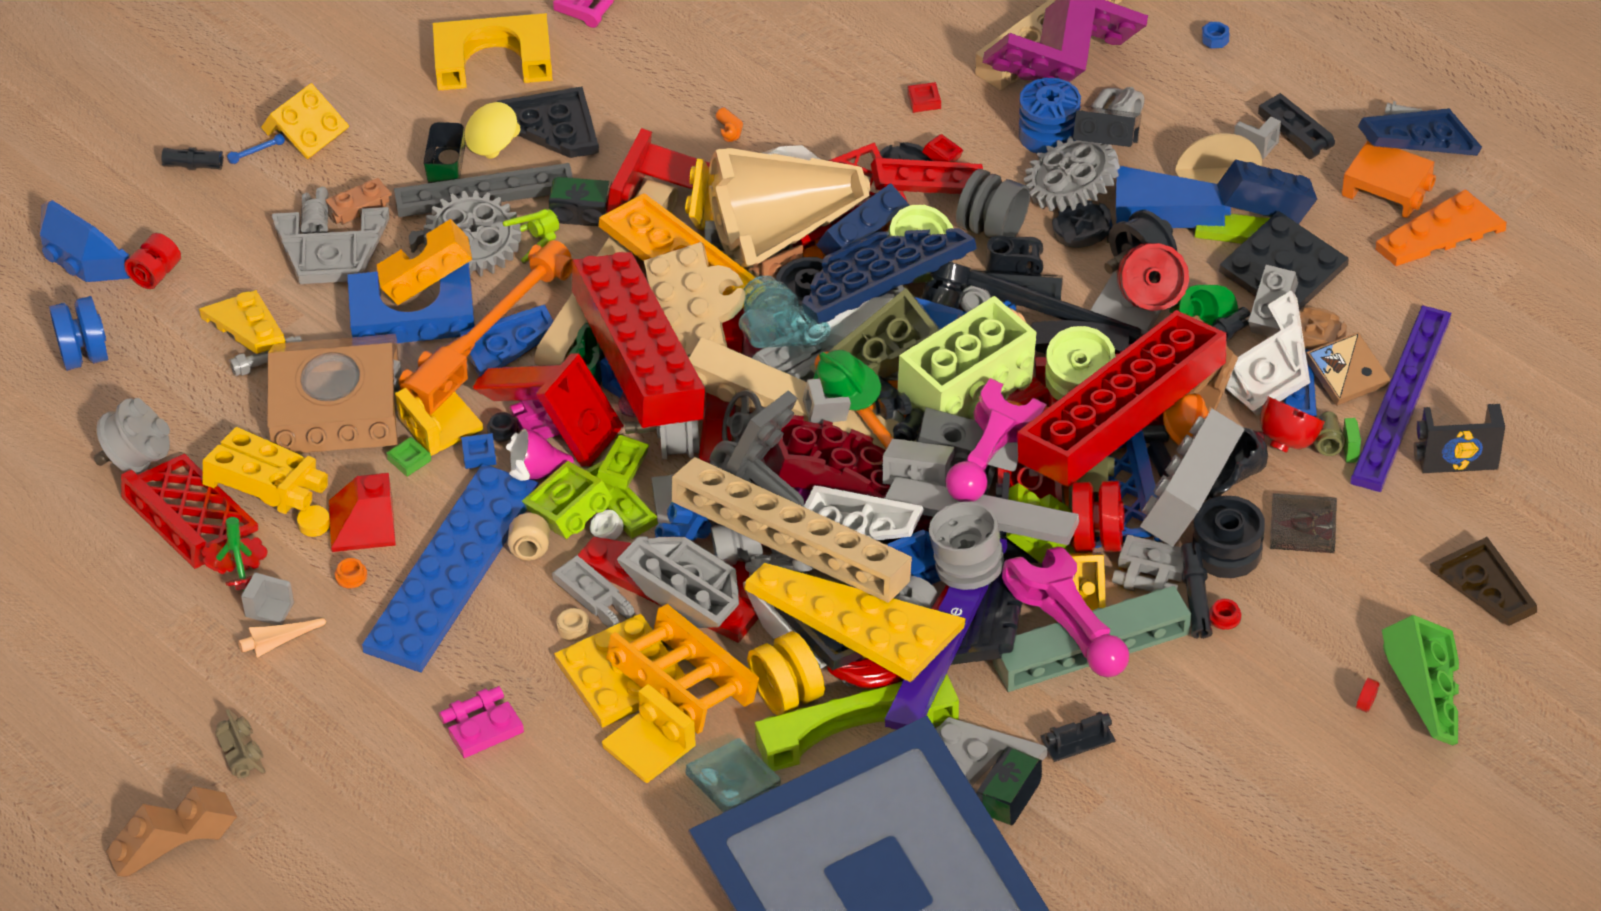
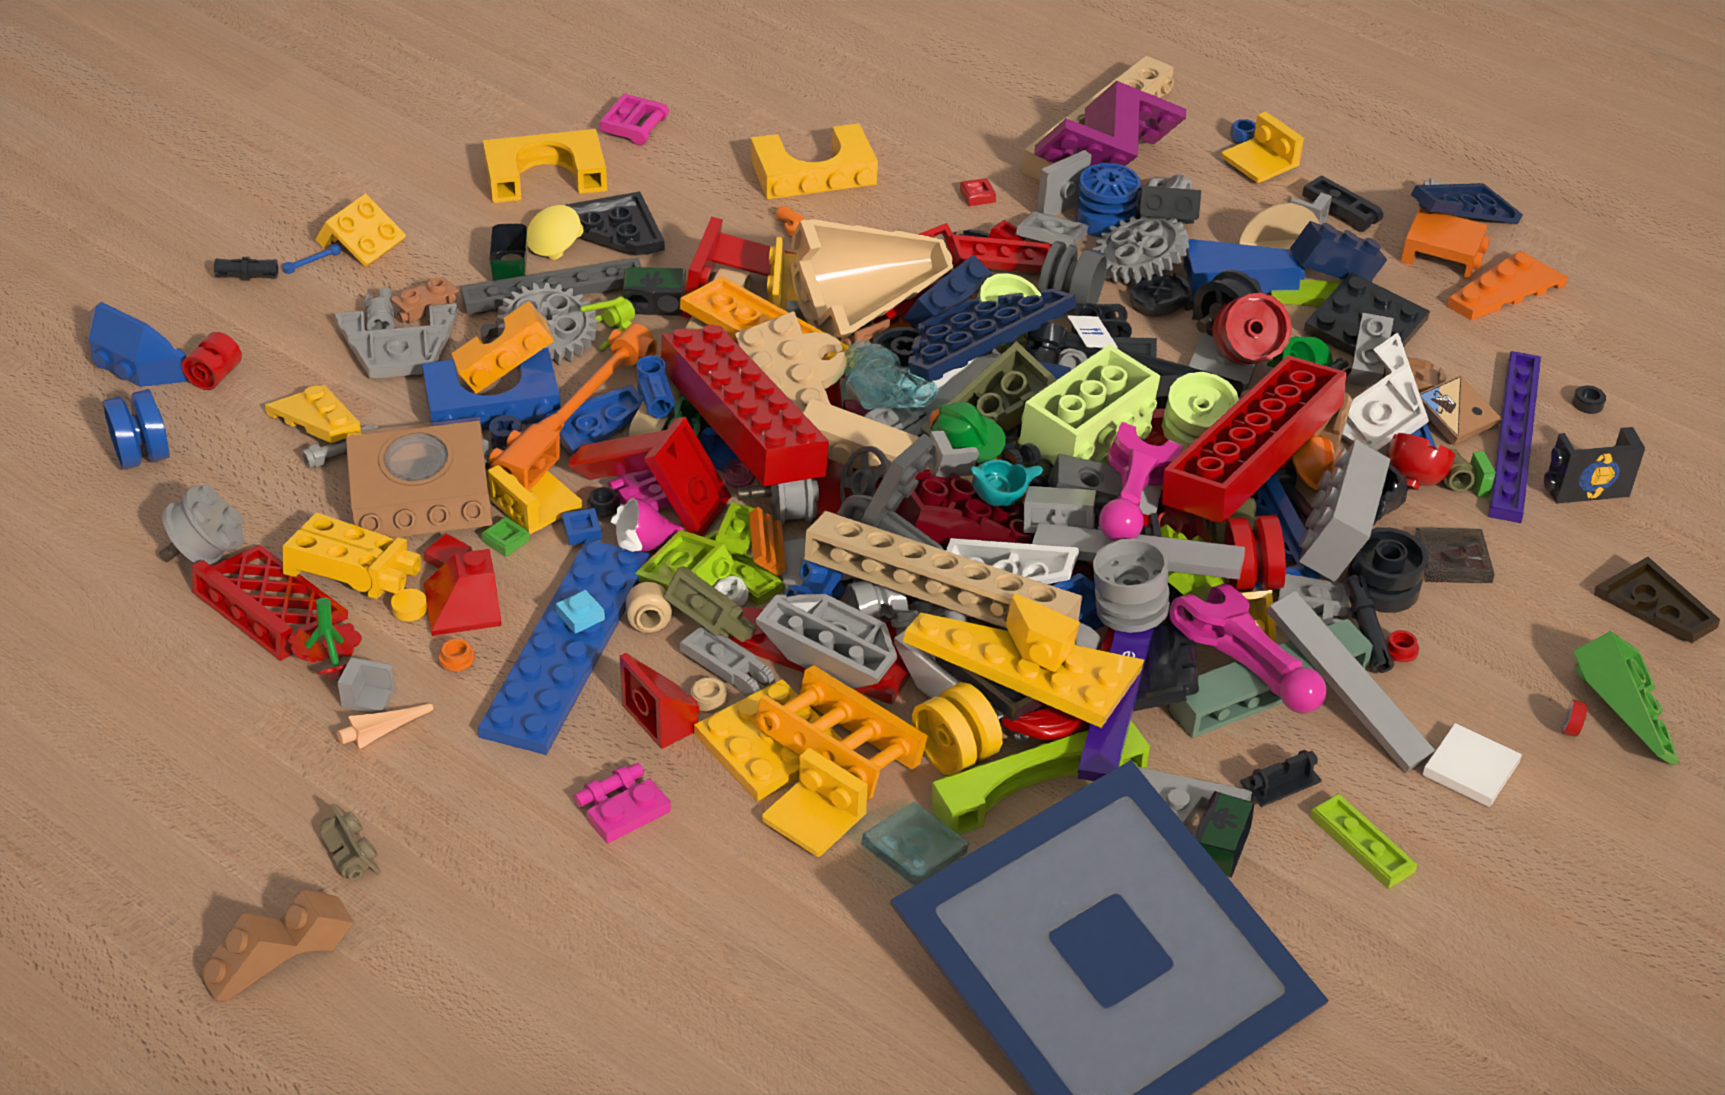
camera: 10 degrees left, 5 degrees down
none -> red tile [423,533,472,568]
none -> dark blue wheel [489,415,522,451]
none -> medium azure plate [556,590,605,634]
none -> red slope [619,653,700,749]
none -> blue piece [637,356,675,419]
none -> olive hinge [663,566,757,642]
none -> orange tile [749,507,786,576]
none -> yellow arch [751,123,878,199]
none -> teal hair [971,459,1043,507]
none -> yellow slope [1005,593,1080,672]
none -> light grey tile [1016,211,1088,248]
none -> light grey plate [1037,150,1091,216]
none -> white sticker [1067,315,1118,348]
none -> yellow bracket [1221,111,1304,183]
none -> light grey tile [1266,590,1436,773]
none -> lime tile [1310,793,1418,889]
none -> white tile [1423,723,1522,808]
none -> black tile [1572,385,1606,414]

